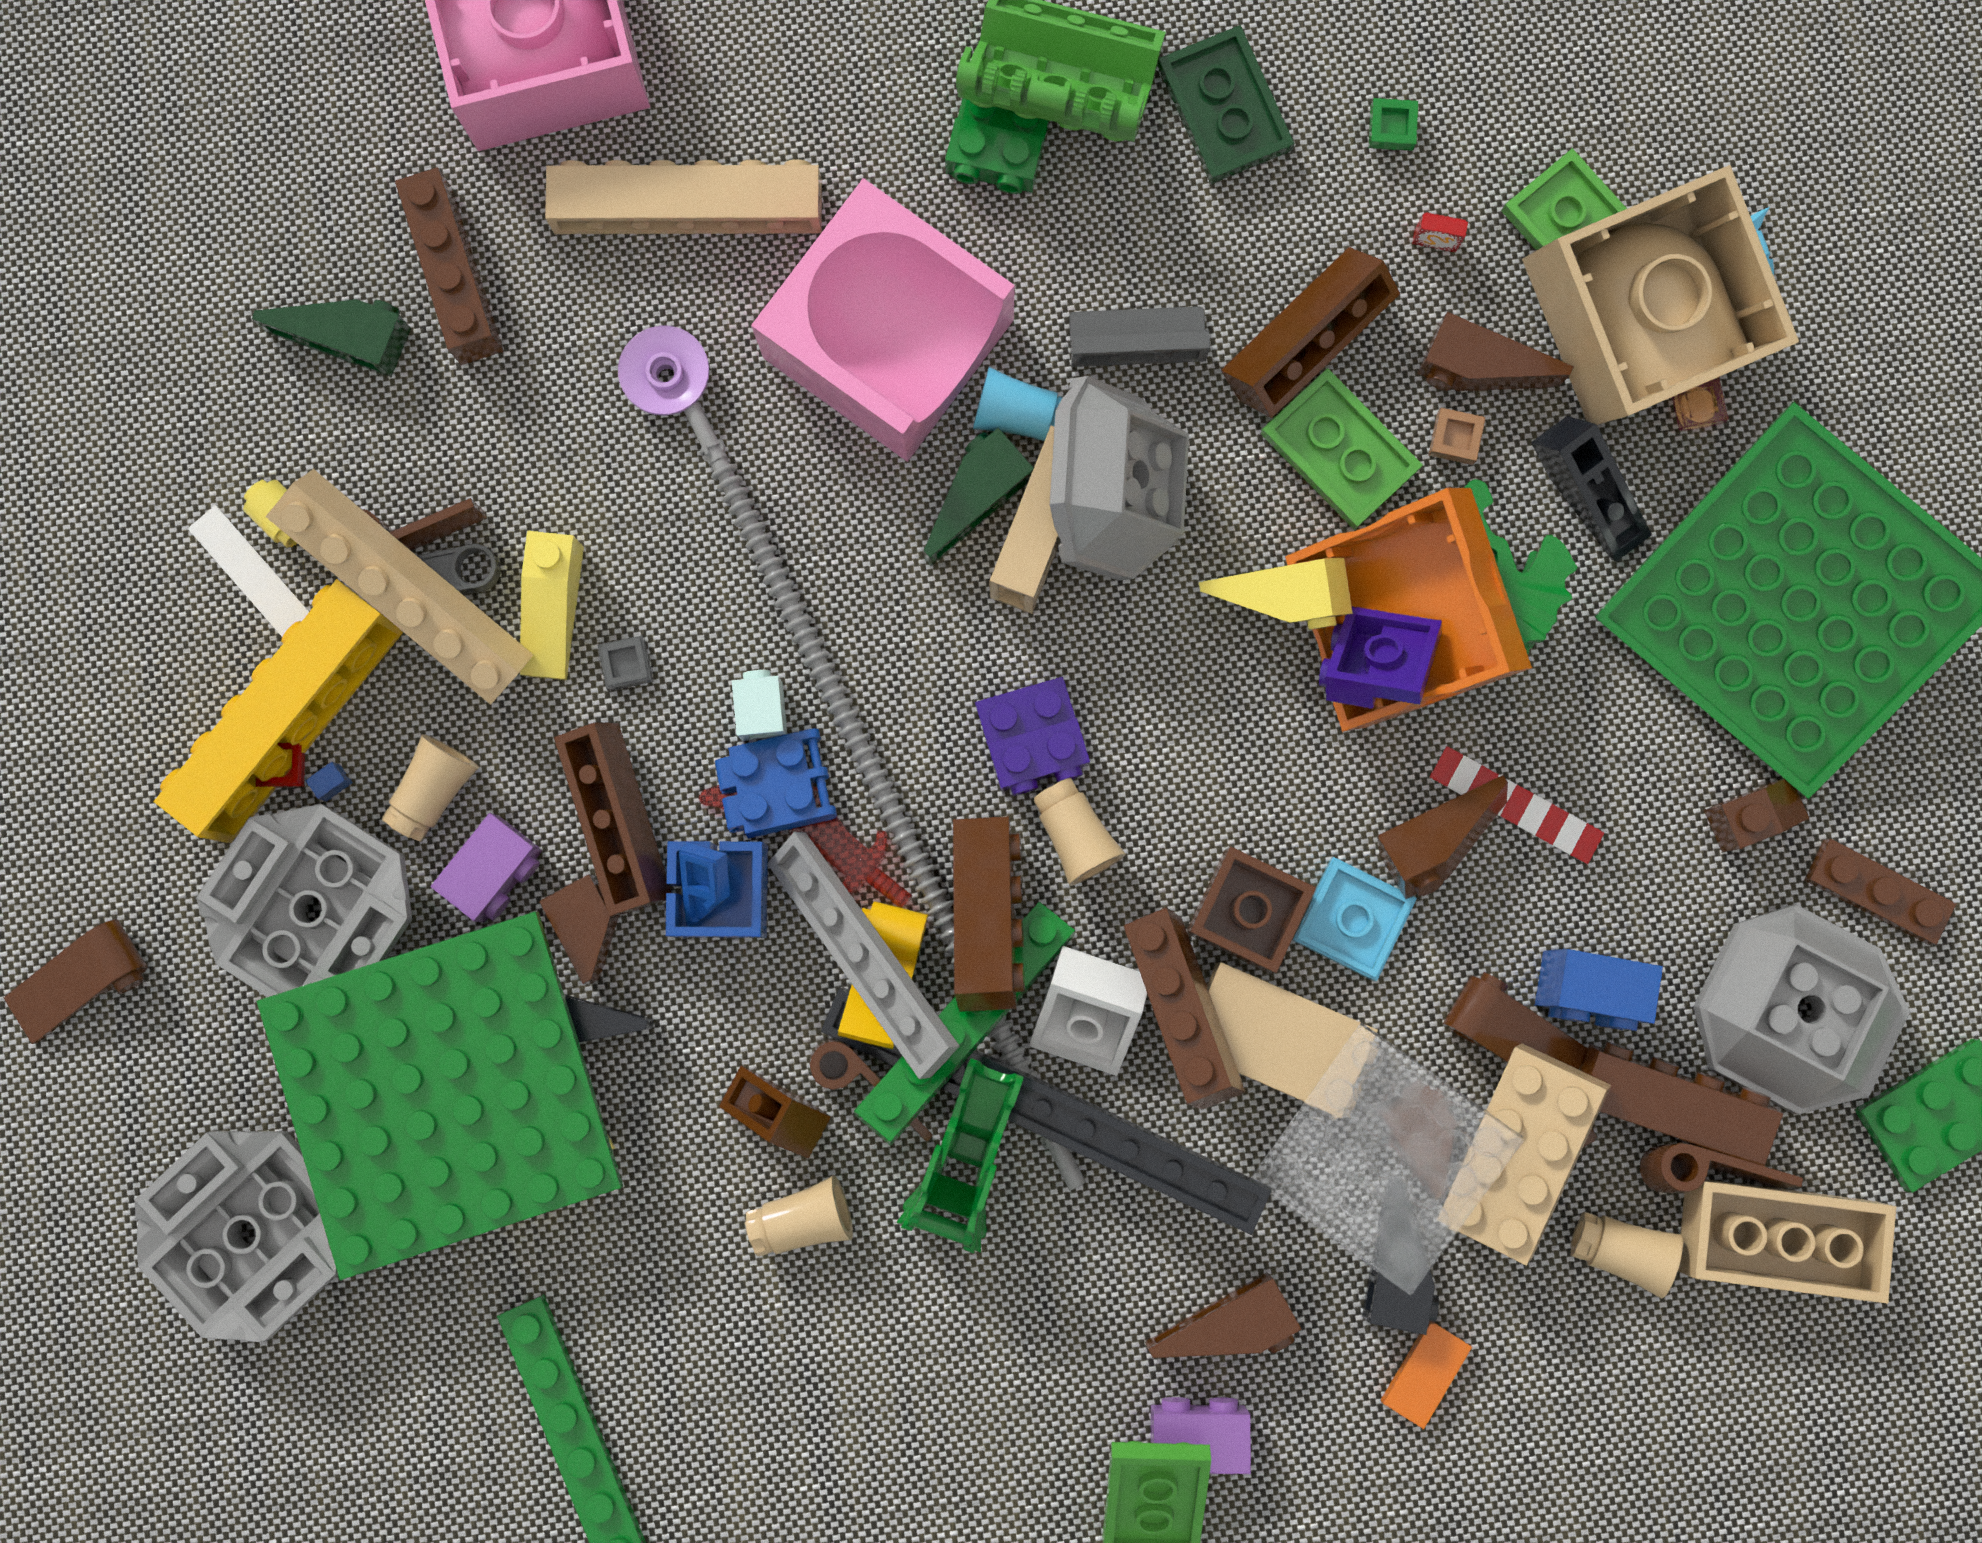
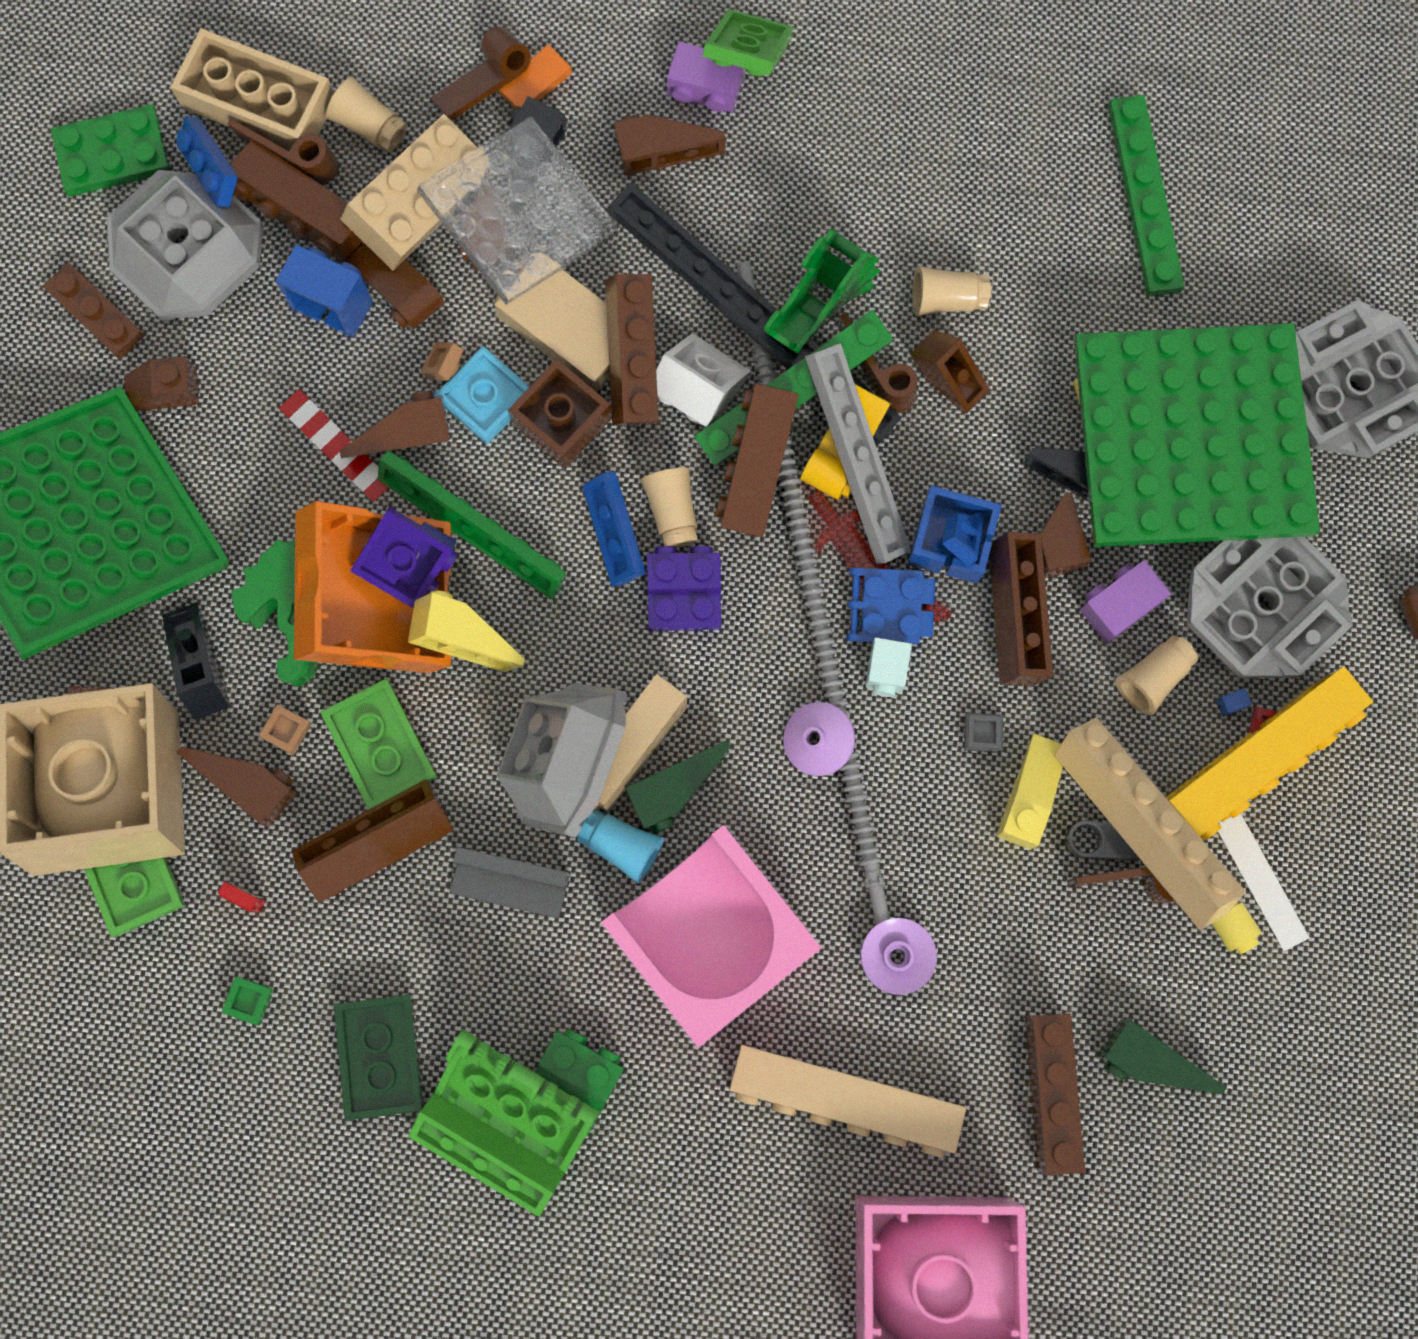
camera: 170 degrees left, 5 degrees down
none -> blue plate [176,116,238,207]
none -> green plate [377,451,566,600]
none -> medium nougat plate [420,342,464,381]
none -> reddish brown door [430,27,531,121]
none -> blue plate [582,472,646,587]
none -> lavender dish [783,702,855,776]

